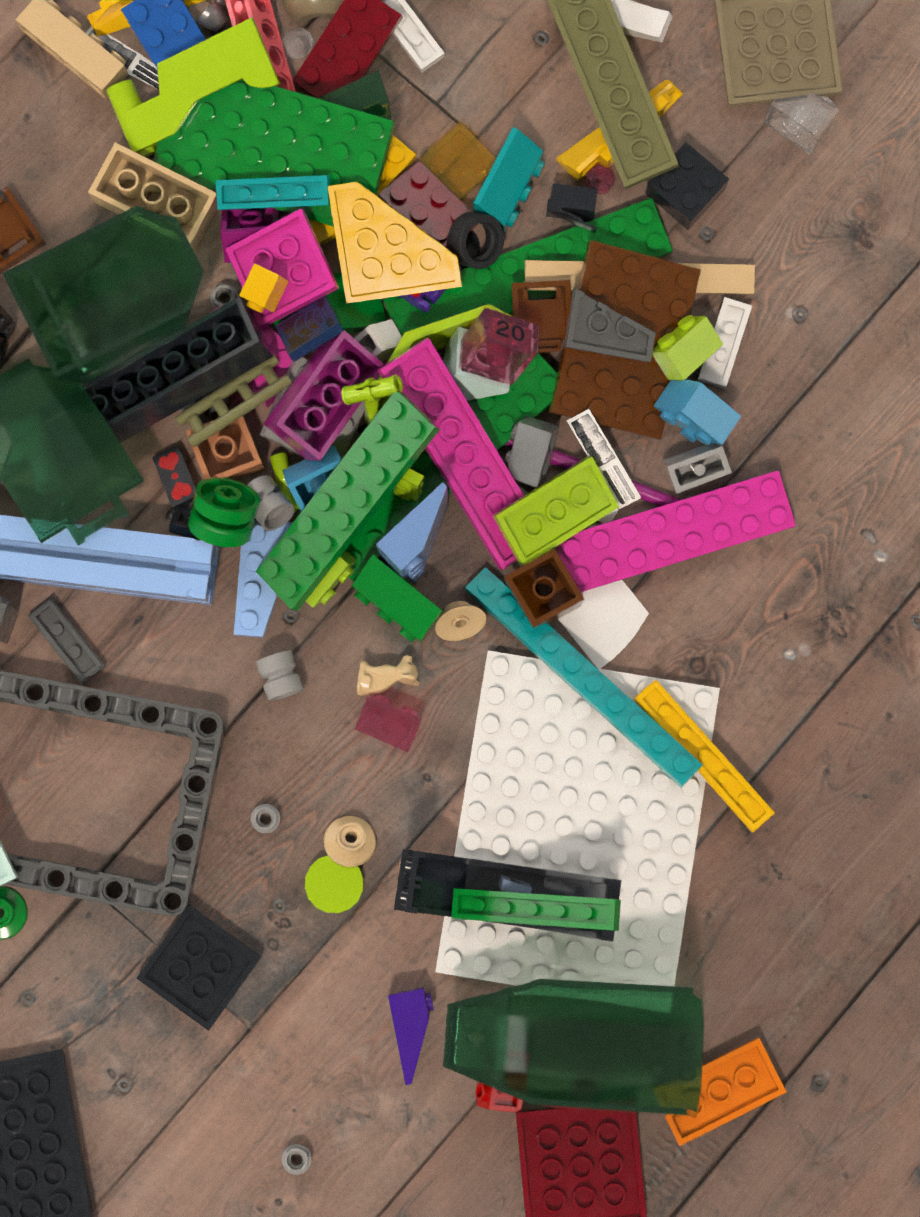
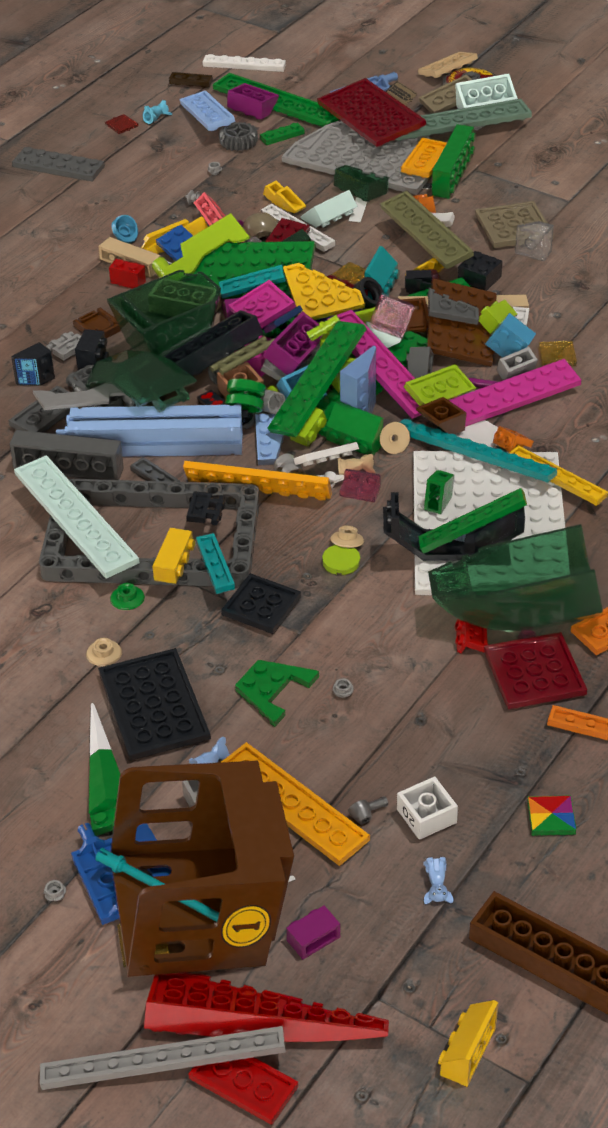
camera: 10 degrees left, 40 degrees down
yellow brick [239,263,289,313] -> none
light grey plate [251,804,281,834] -> none
dark purple slope [388,987,434,1085] -> none
sticker [567,409,641,509] -> none
none -> red brick [109,259,146,290]
none -> yellow brick [152,528,195,584]
none -> light orange plate [183,461,332,501]
none -> black plate [186,491,226,526]
none -> teal plate [196,533,235,594]
none -> green wing [235,660,319,727]
none -> white plate [293,442,359,467]
none -> white piece [317,471,345,488]
none -> green torso [424,470,454,514]
none -> orange bracket [493,426,534,452]
none -> clear yellow tile [539,341,577,367]

